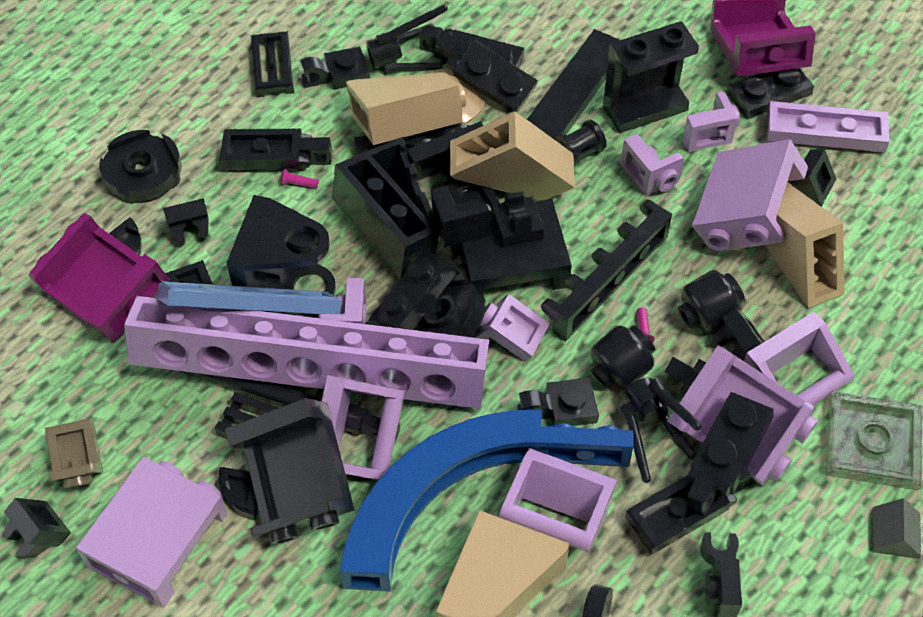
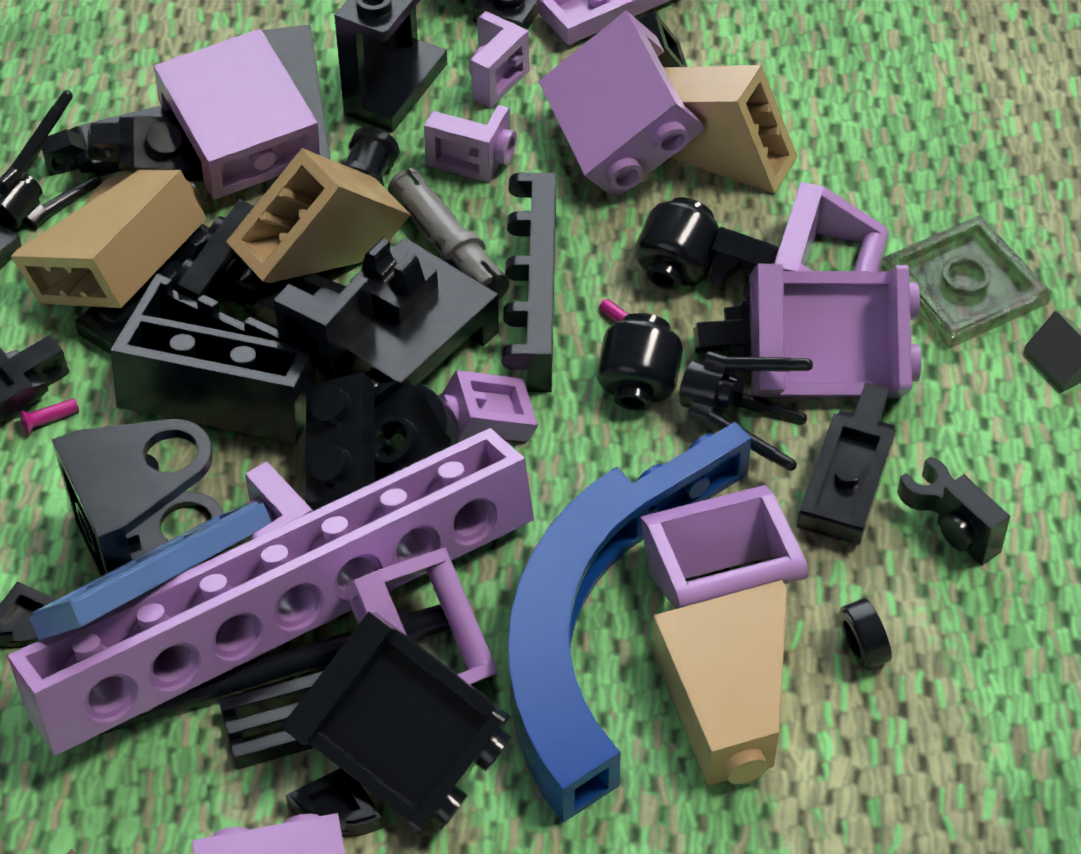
camera: 40 degrees left, 5 degrees down
black plate [517,377,599,426] -> none
black hinge [687,392,774,516] -> none
none -> lavender panel [154,29,320,200]
none -> light grey pin [388,168,509,301]

